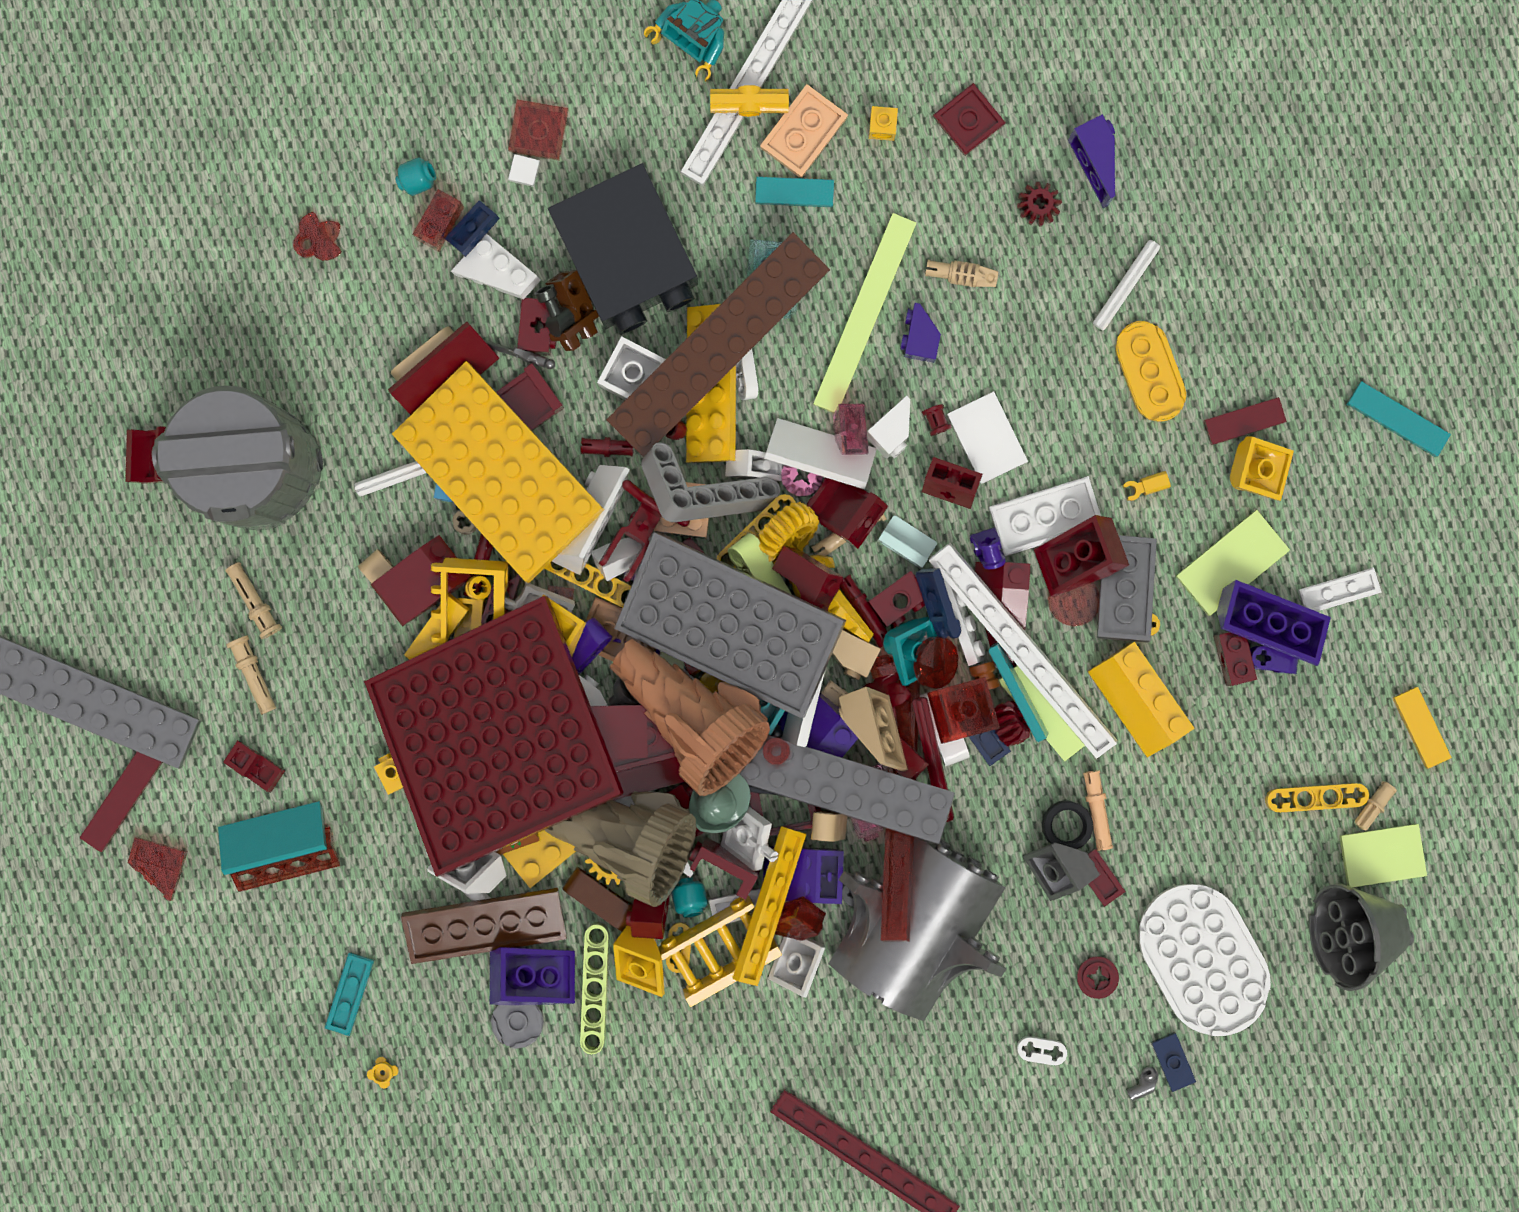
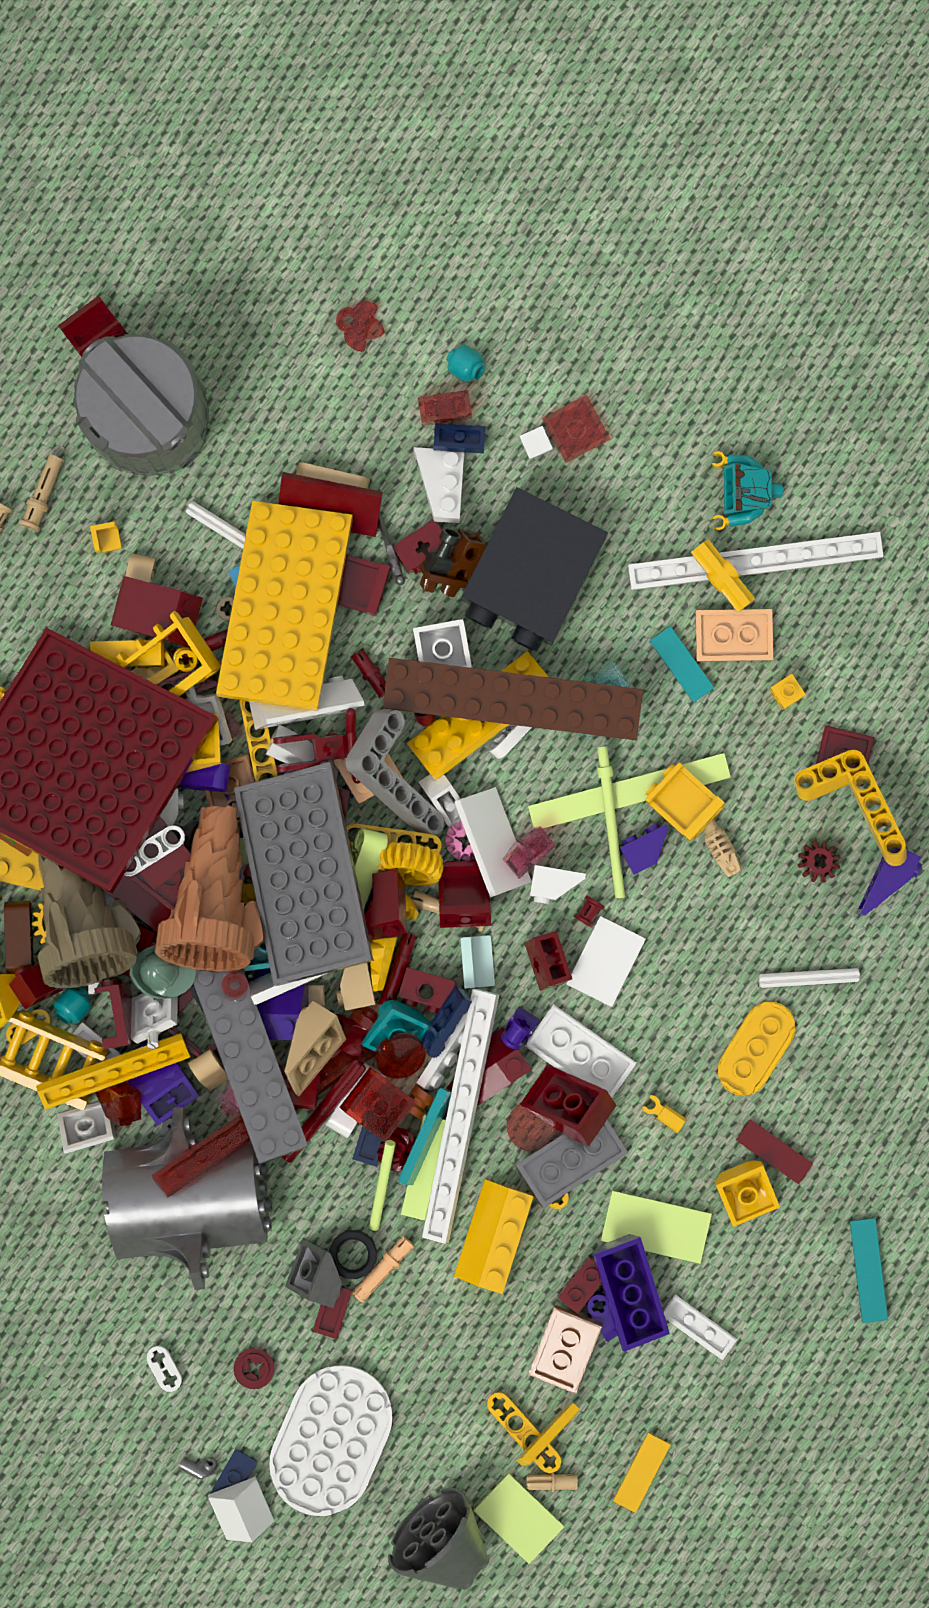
camera: 60 degrees right, 0 degrees up
none -> yellow panel [90,522,122,554]
none -> white beam [124,825,185,876]
none -> white slope [208,1476,274,1542]
none -> yellowish green bar [369,1140,395,1231]
none -> yellow tile [516,1403,579,1466]
none -> tile [528,1305,603,1394]
none -> yellowish green bar [597,746,625,899]
none -> yellow panel [645,762,726,843]
none -> yellow beam [794,750,907,866]

